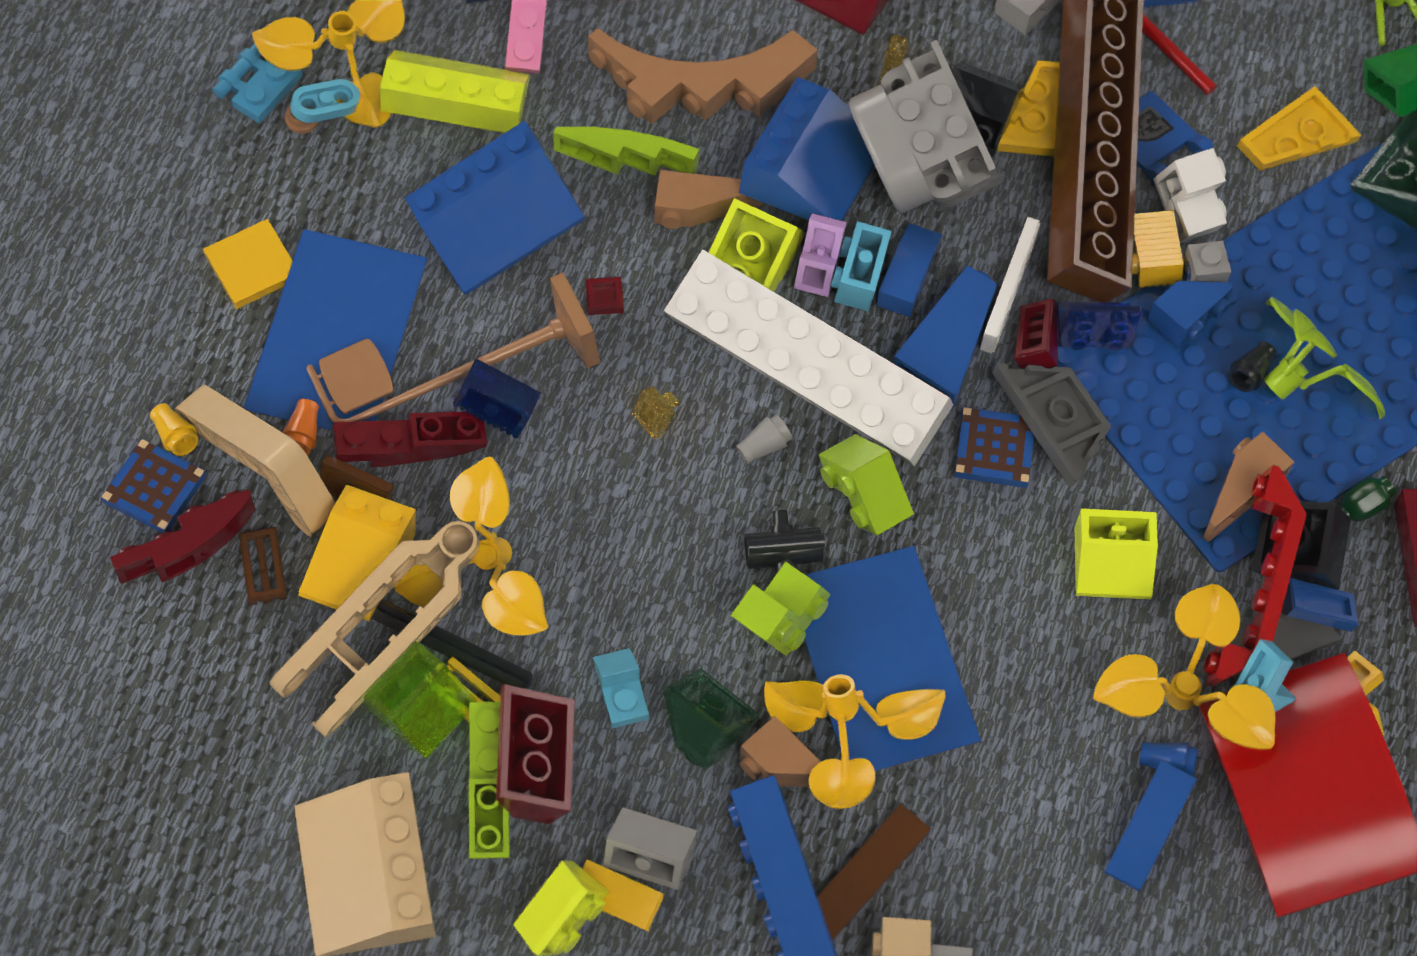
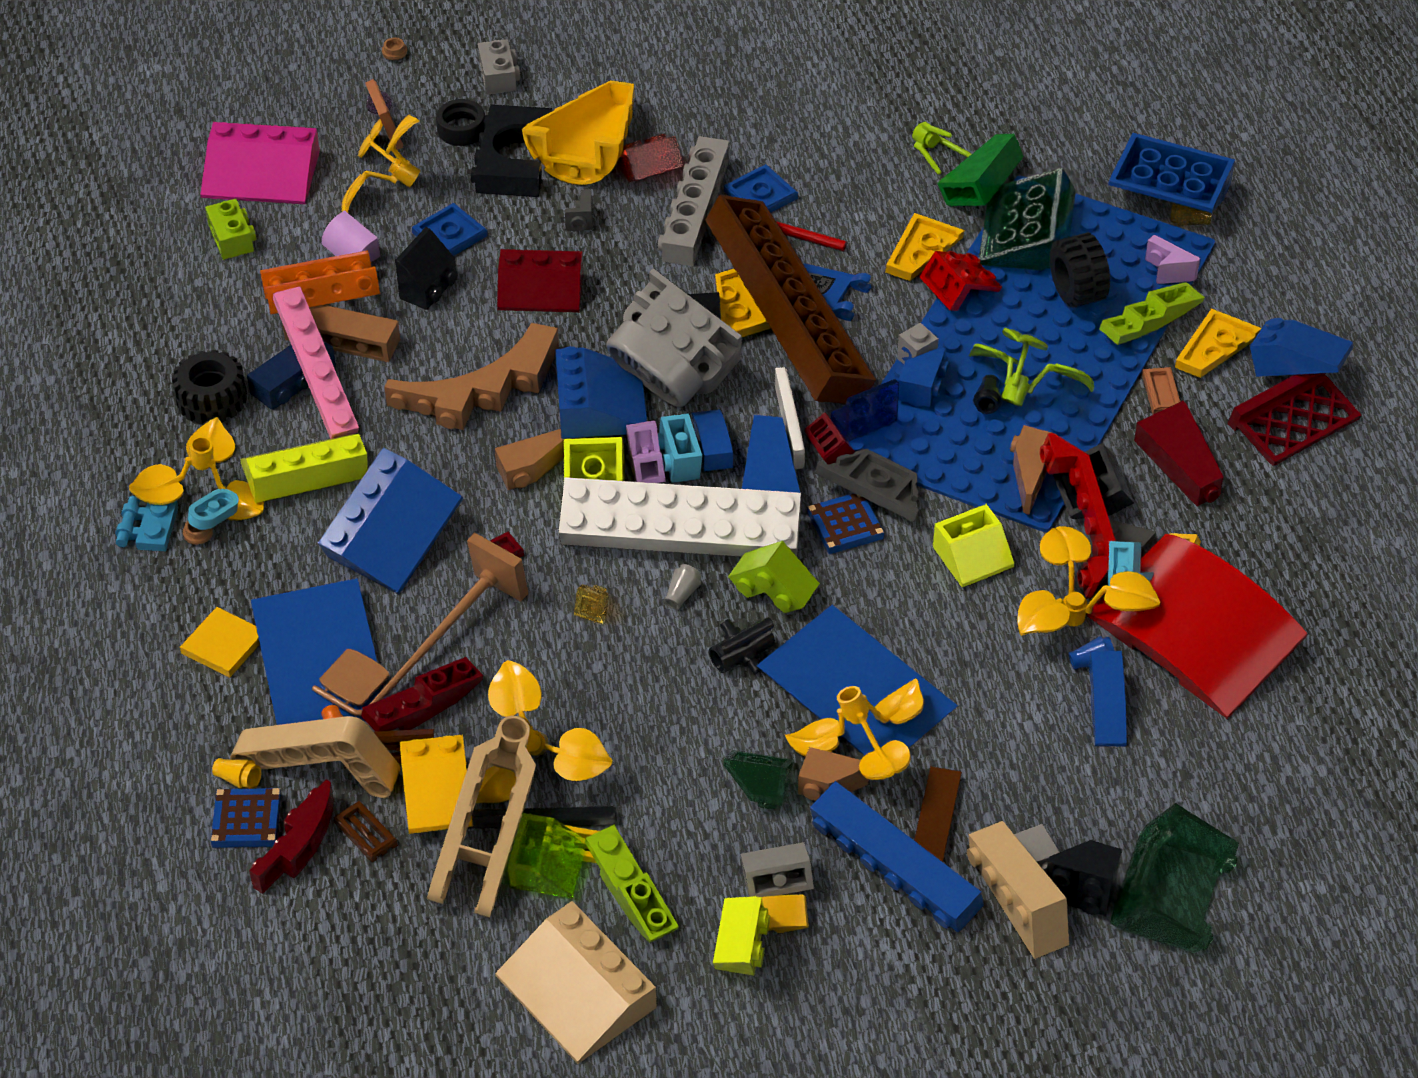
camera: 25 degrees left, 15 degrees down
clear blue brick [453,358,541,438] -> none
dark red slope [496,684,575,824] -> none
lime slope [553,127,699,176] -> none
medium azure slope [593,648,649,728] -> none
lime brick [731,562,831,657] -> none
clear yellow axle [878,34,909,85] -> none
yellow brick [1132,210,1183,288] -> none
white brick [1153,148,1227,243] -> none
blue tile [1284,578,1359,632] -> none
dark green plant [1341,476,1396,522] -> none
none -> red bracket [919,251,1002,311]

